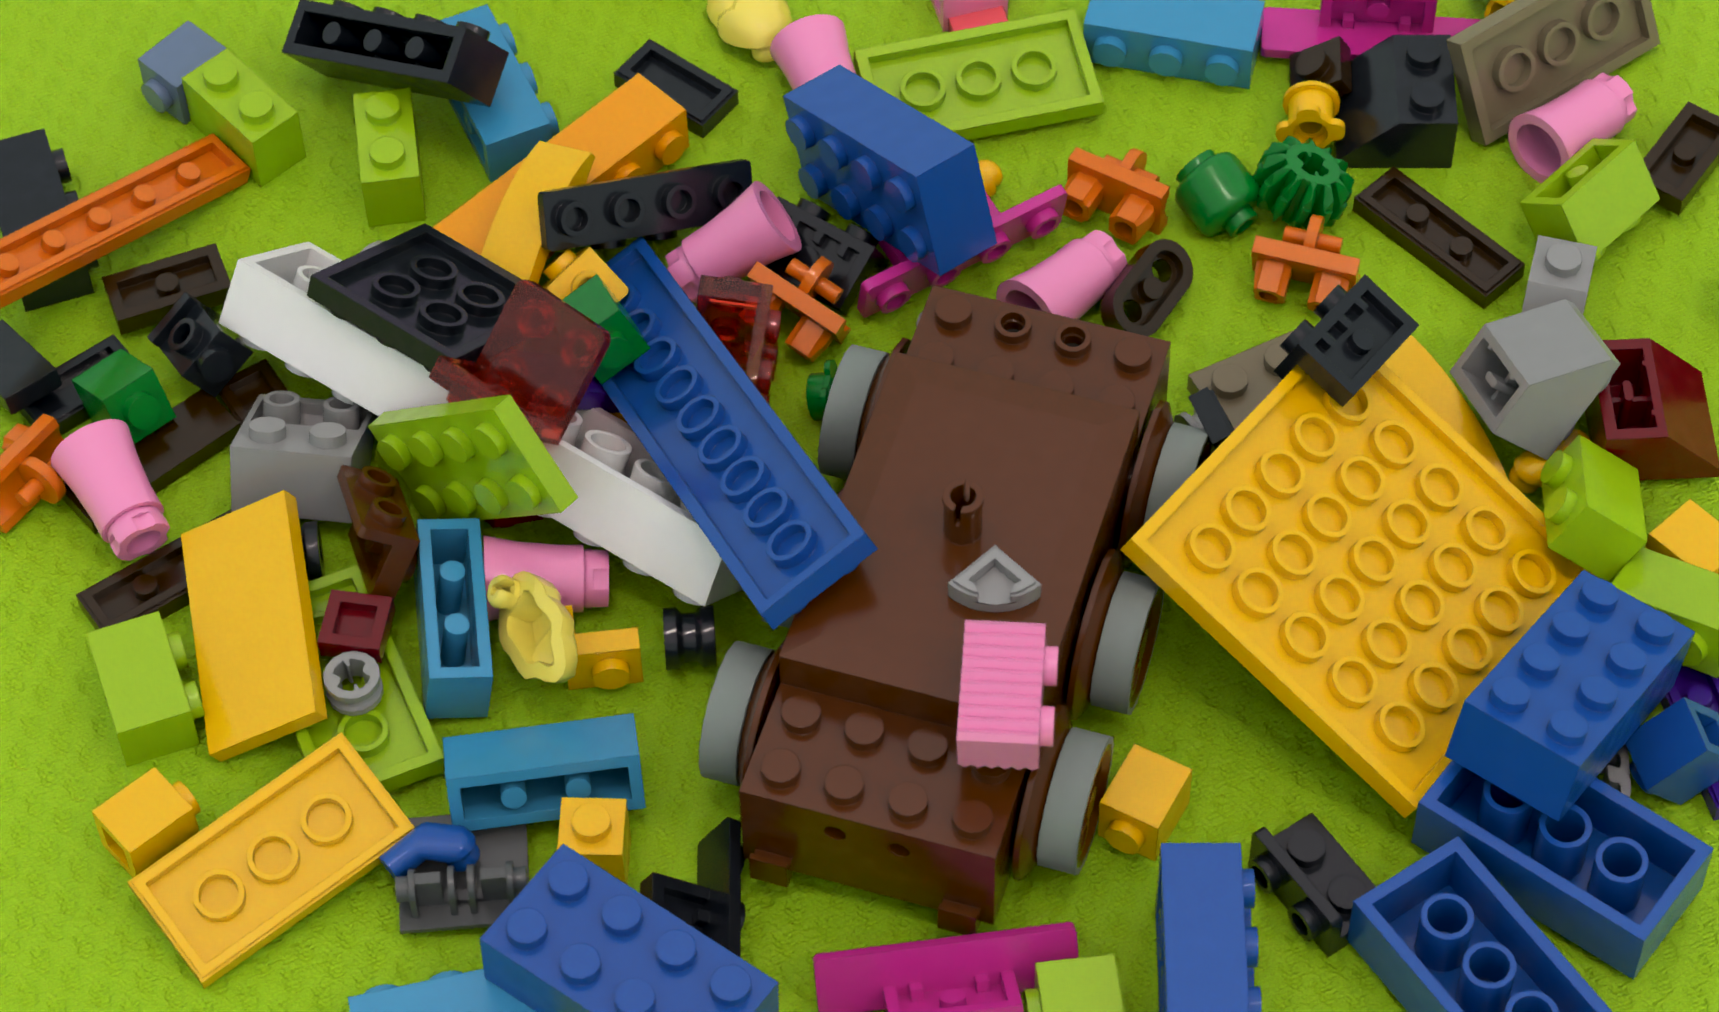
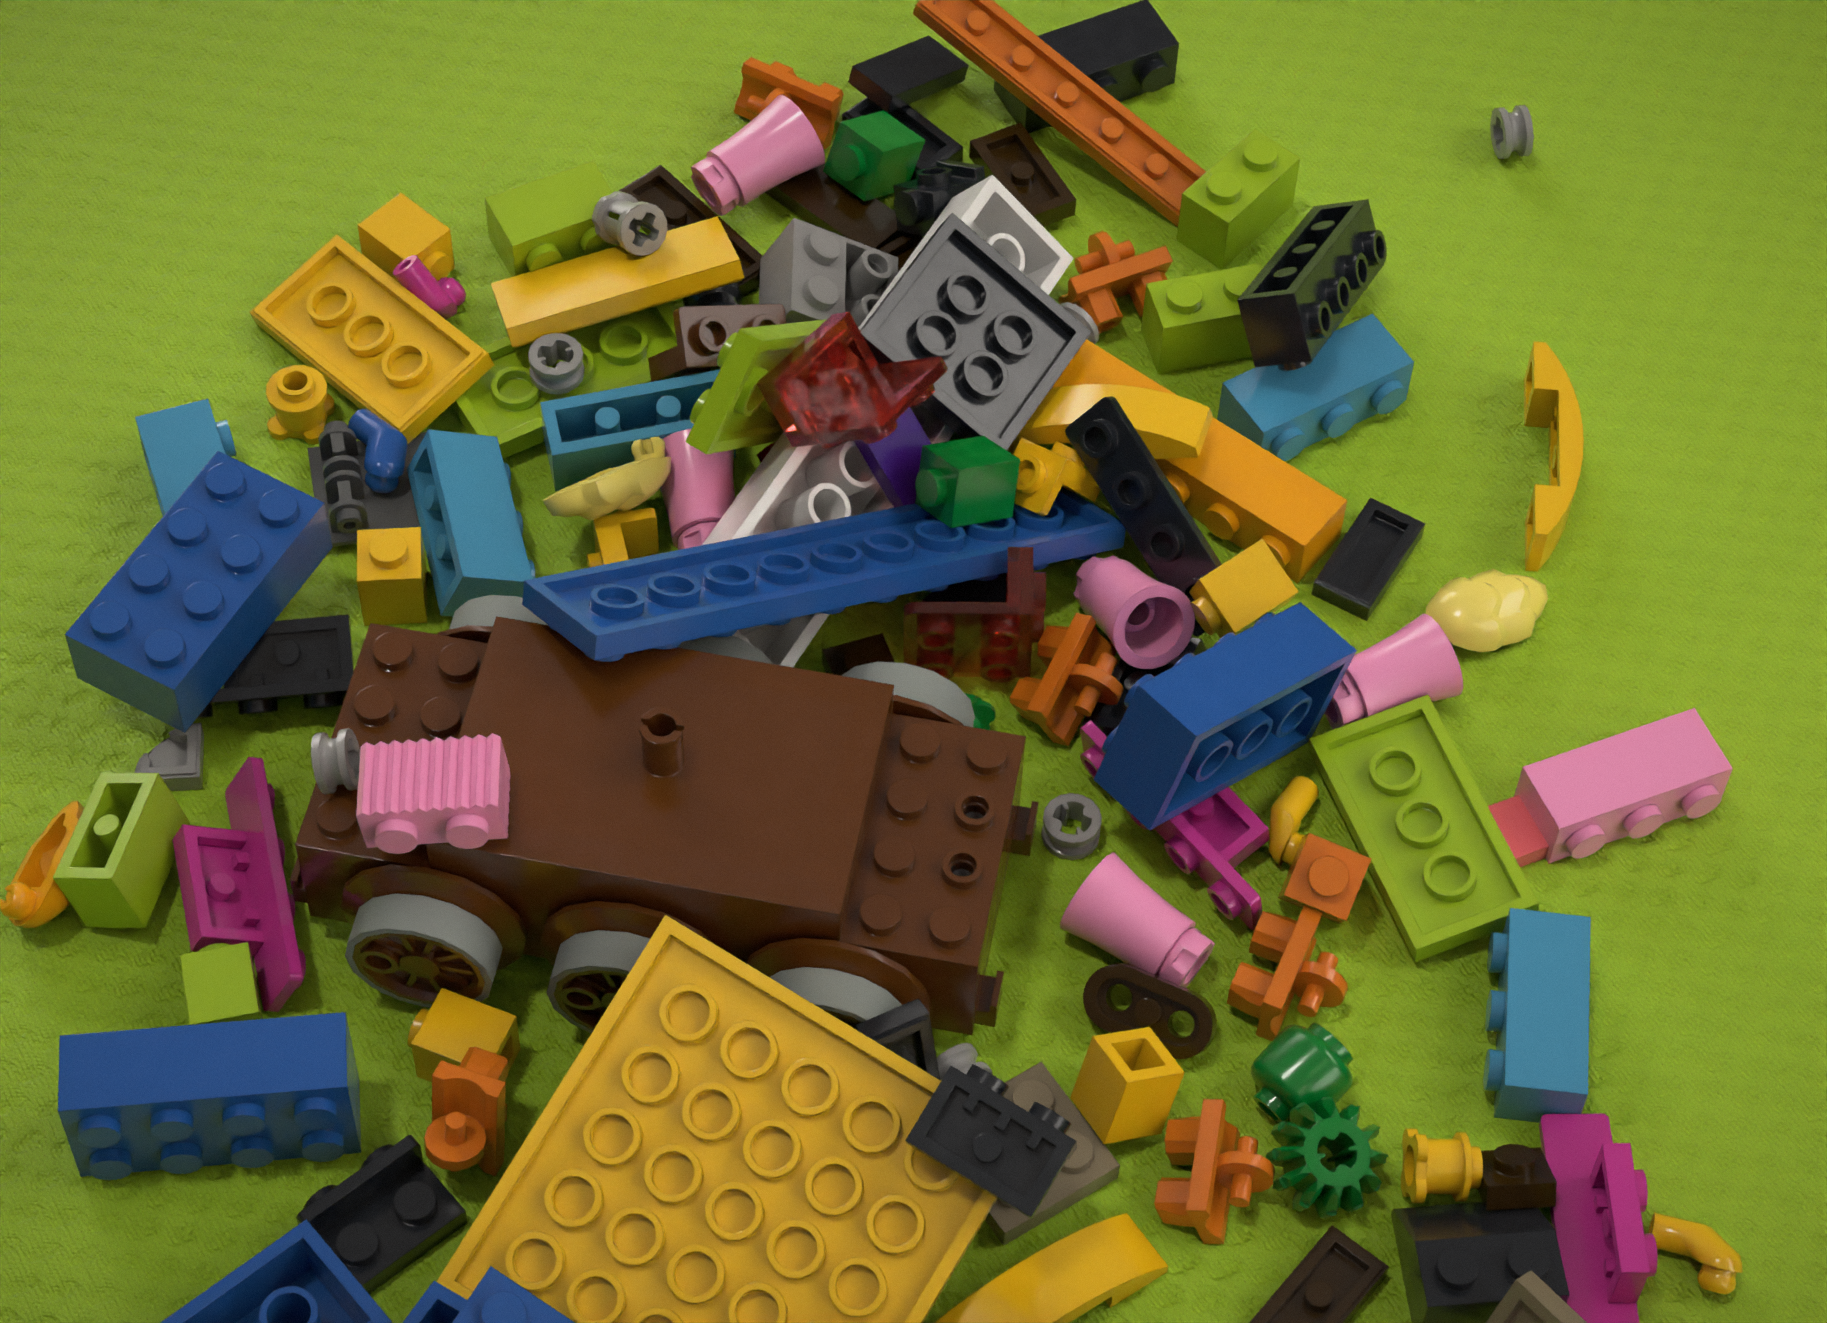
camera: 80 degrees right, 0 degrees up
sand blue brick [138,20,226,125] -> none
dark red plate [317,589,395,663] -> none
light grey tile [948,545,1041,612] -> none
none -> yellow brick [266,365,335,445]
none -> light grey bush [311,728,360,795]
none -> dark pink arm [393,255,466,319]
none -> orange hips [424,1047,508,1176]
none -> light grey bush [592,191,668,256]
none -> orange hips [1058,231,1173,334]
none -> yellow brick [1070,1027,1185,1144]
none -> yellow brick [1189,538,1299,638]
none -> orange brick [1278,833,1372,923]

